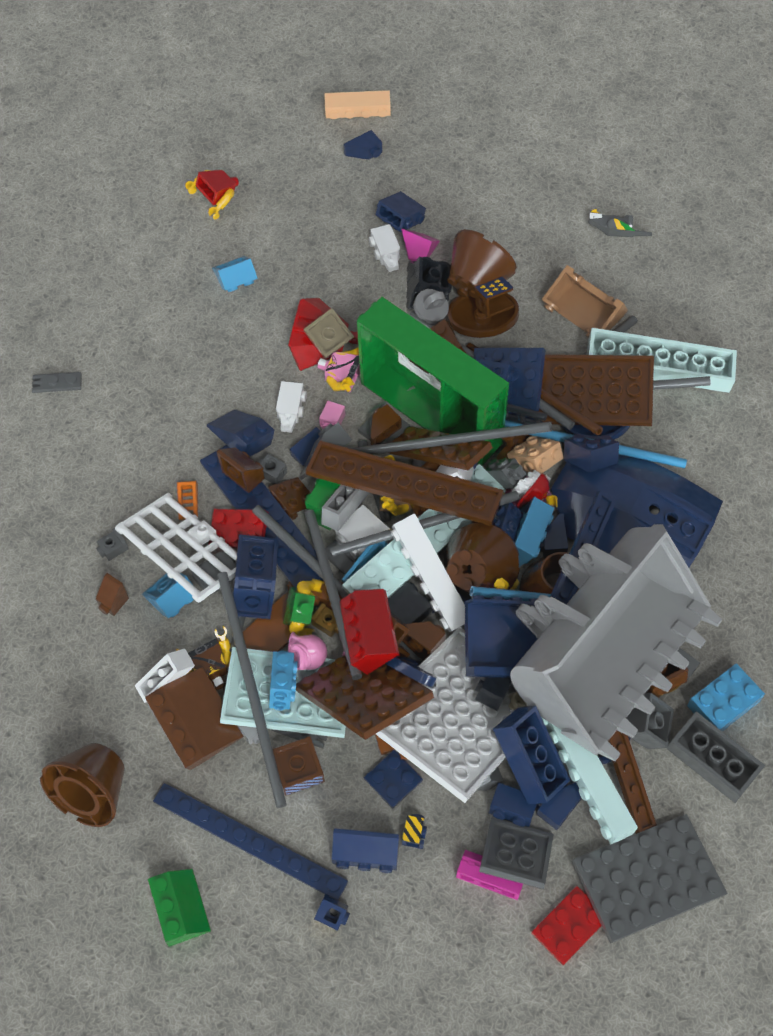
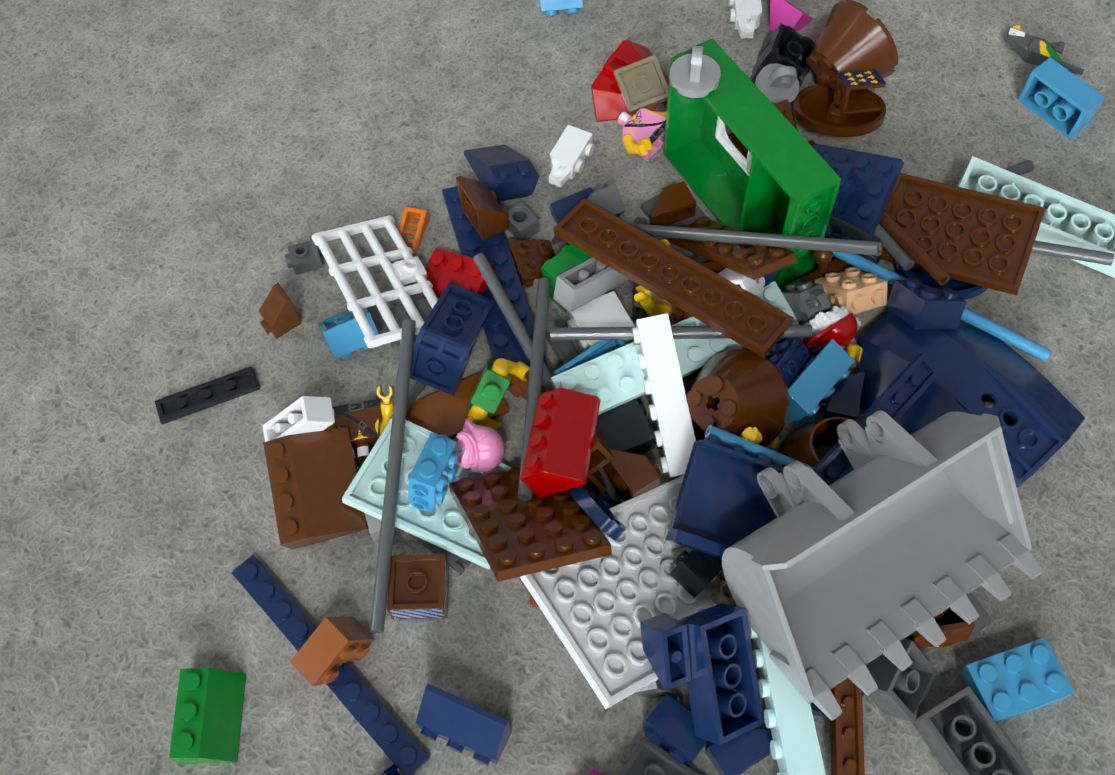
camera: 20 degrees right, 0 degrees up
dark grey hinge [32,372,82,393] -> none
reddish brown cone [40,743,125,827] -> none
pearl gold brick [311,603,339,637] -> none
bright pink brick [319,401,345,429] -> none
dark blue plate [364,750,423,809] -> none
brick [402,814,427,849] -> none
medium nougat windscreen [542,265,628,338] -> none
none -> black tile [155,366,260,425]
none -> dark orange brick [290,616,374,686]
none -> dark blue slope [640,613,691,690]
none -> light grey tile [669,45,721,98]
none -> dark azure brick [1018,57,1105,140]

